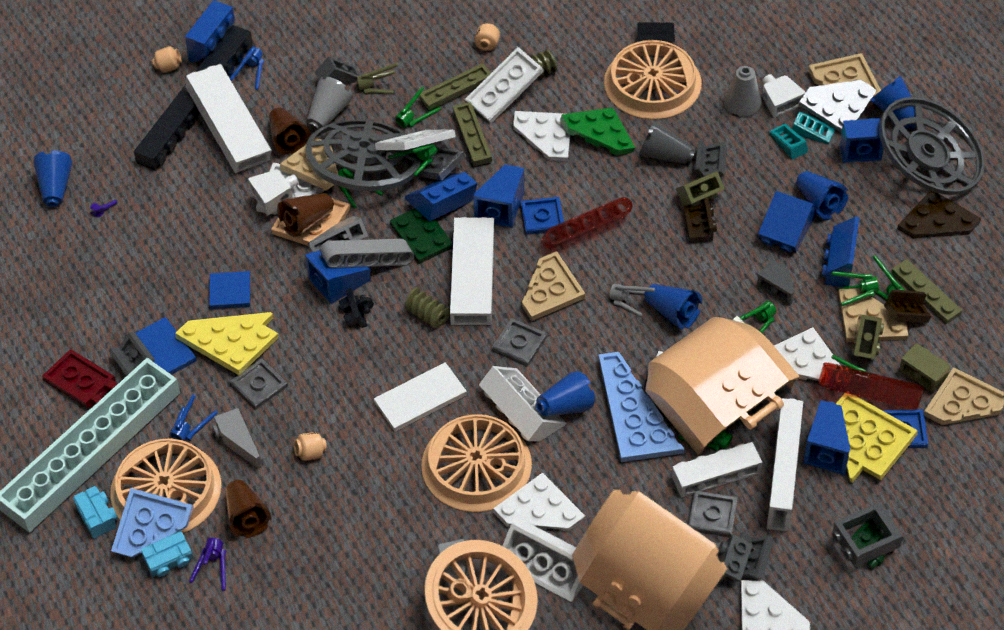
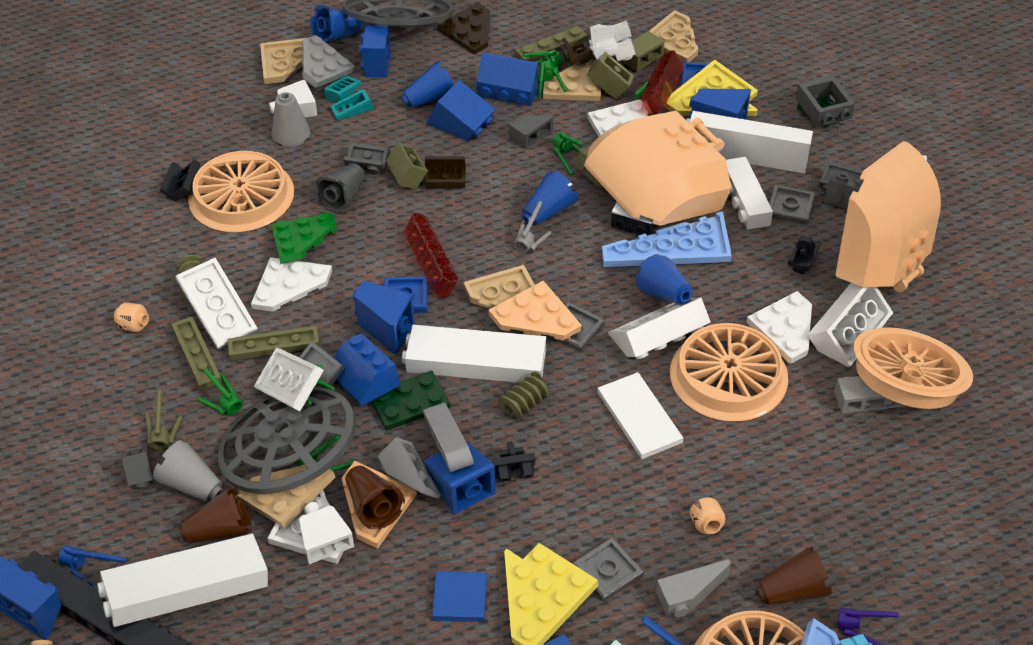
camera: 85 degrees left, 5 degrees down
none -> light nougat plate [489,281,582,340]
none -> white bracket [589,20,636,61]

